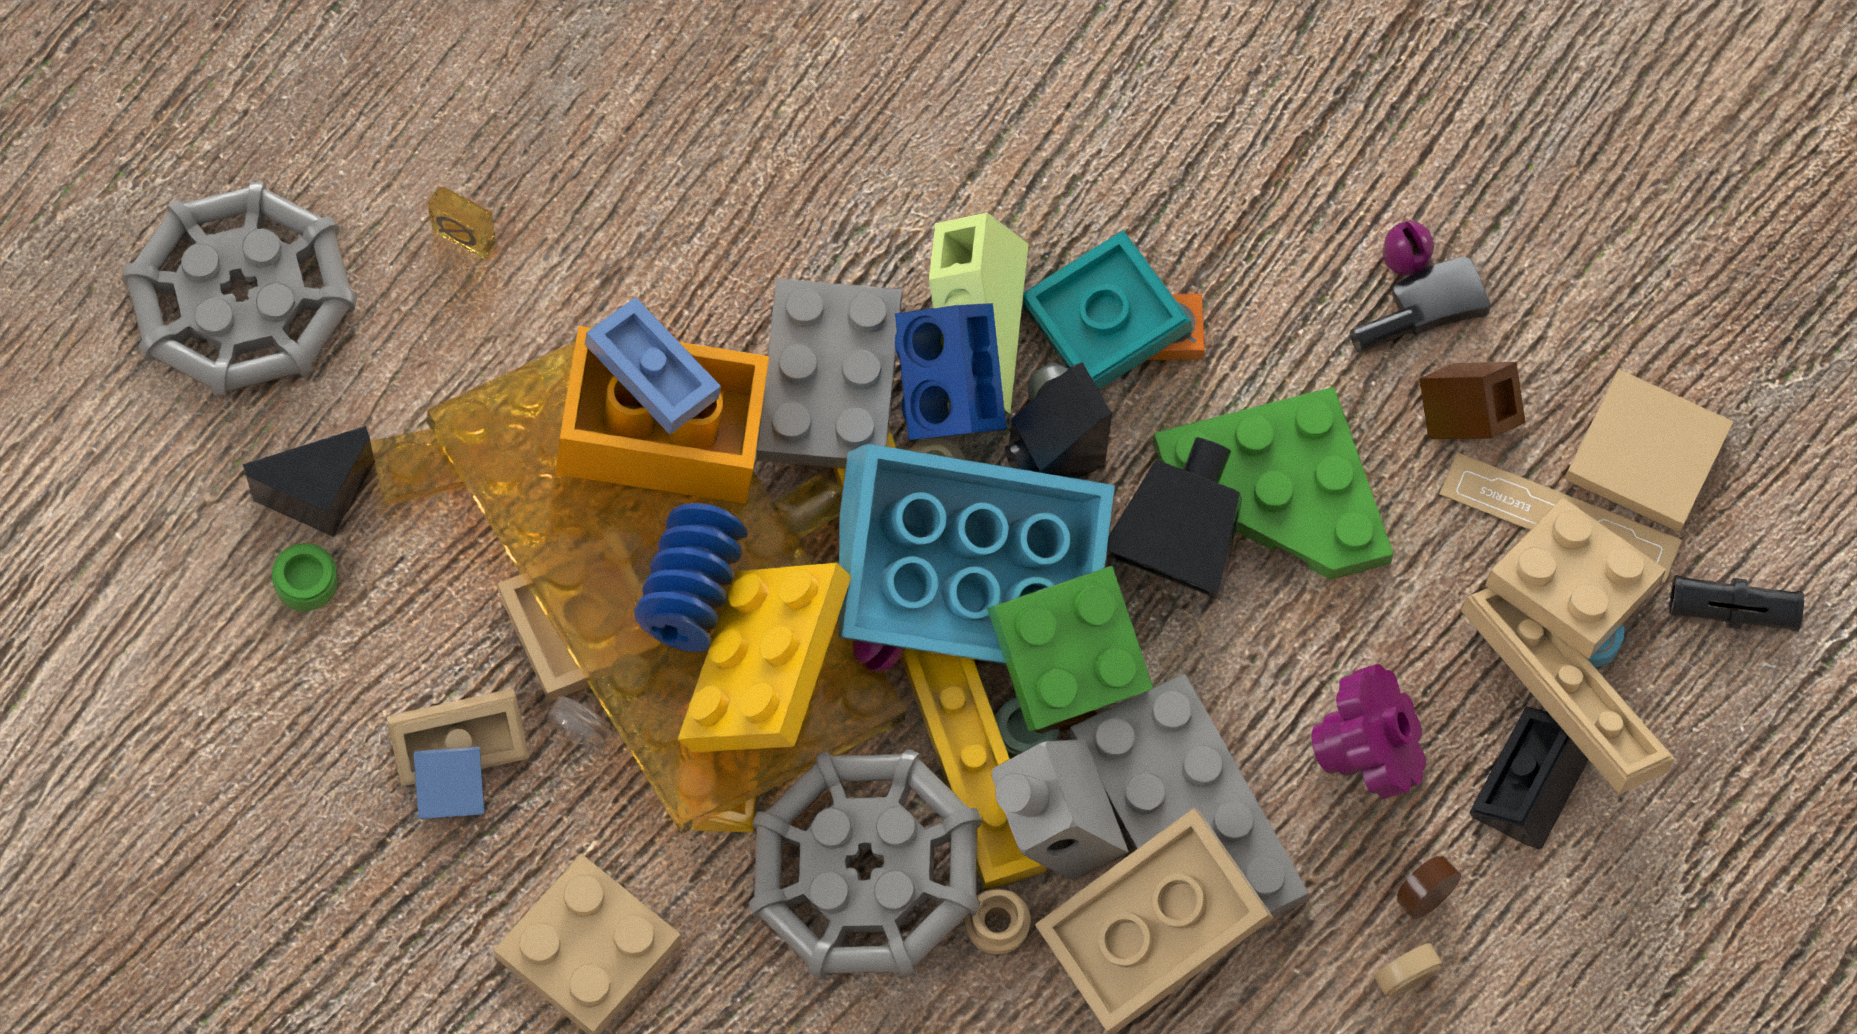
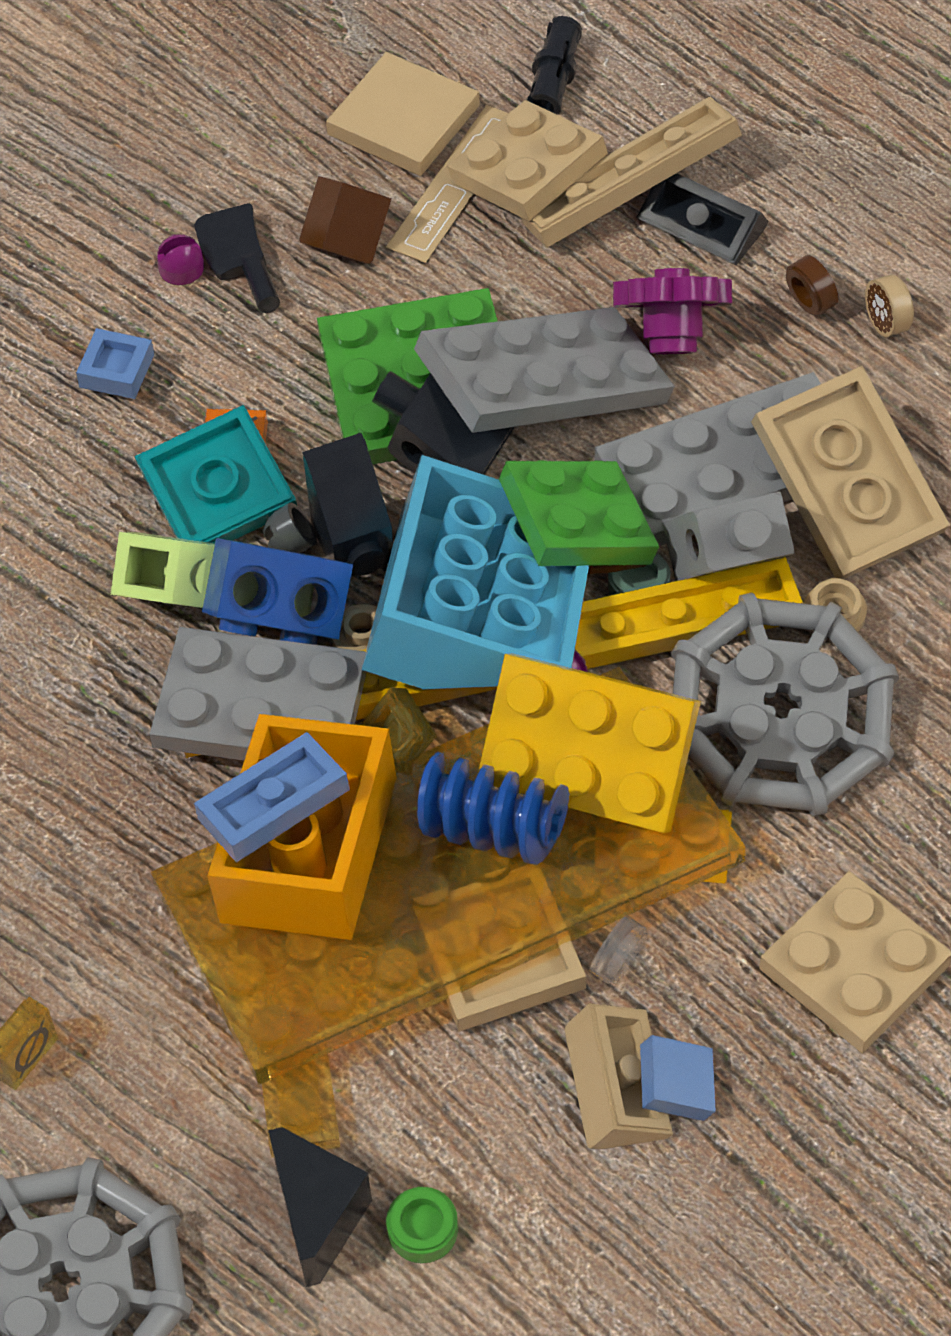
camera: 80 degrees left, 10 degrees down
none -> medium blue plate [76,328,154,399]
none -> light grey plate [414,307,675,433]

